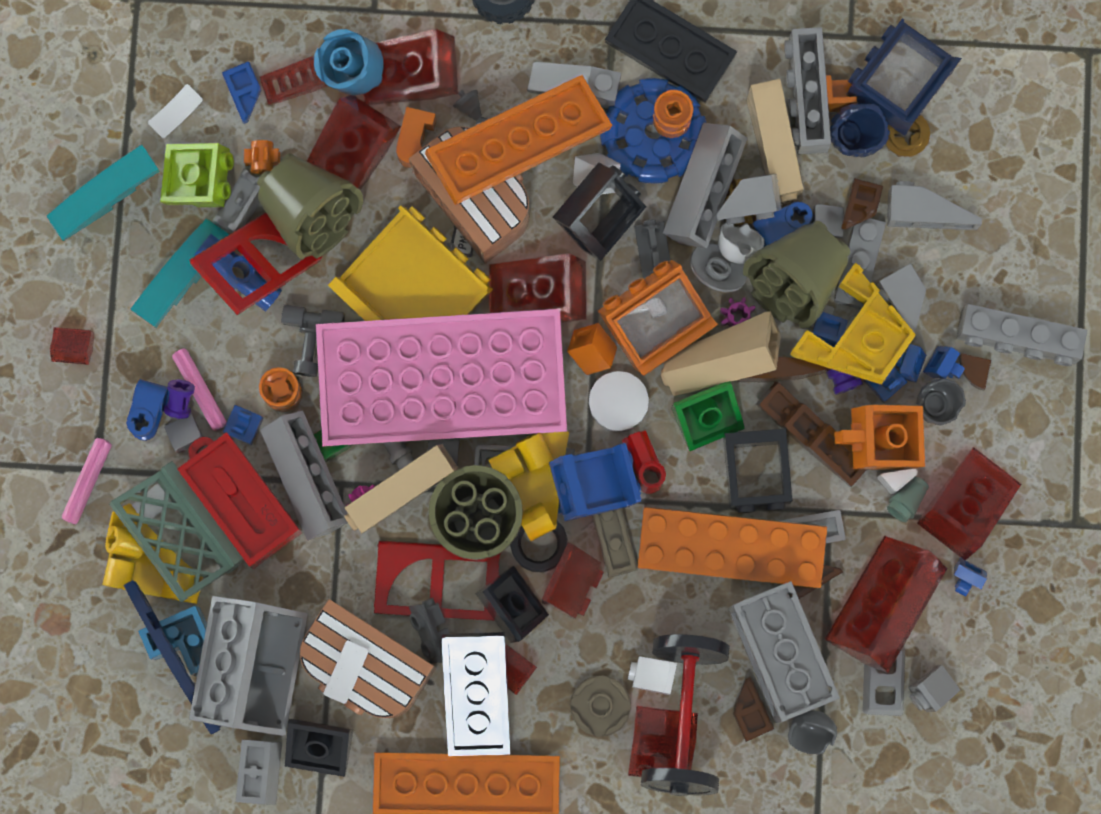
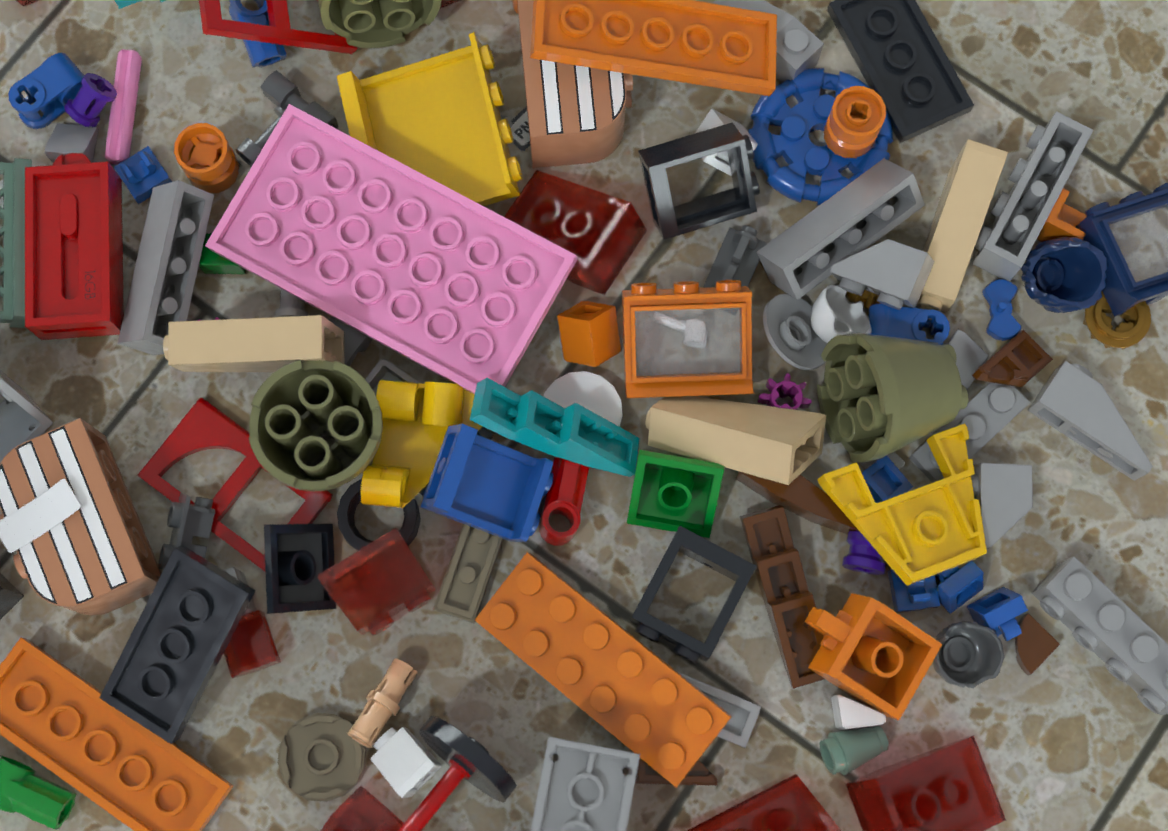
camera: 30 degrees right, 5 degrees down
none -> light nougat pin [347,658,418,748]
none -> teal slope [470,378,640,477]
none -> blue piece [982,279,1021,341]

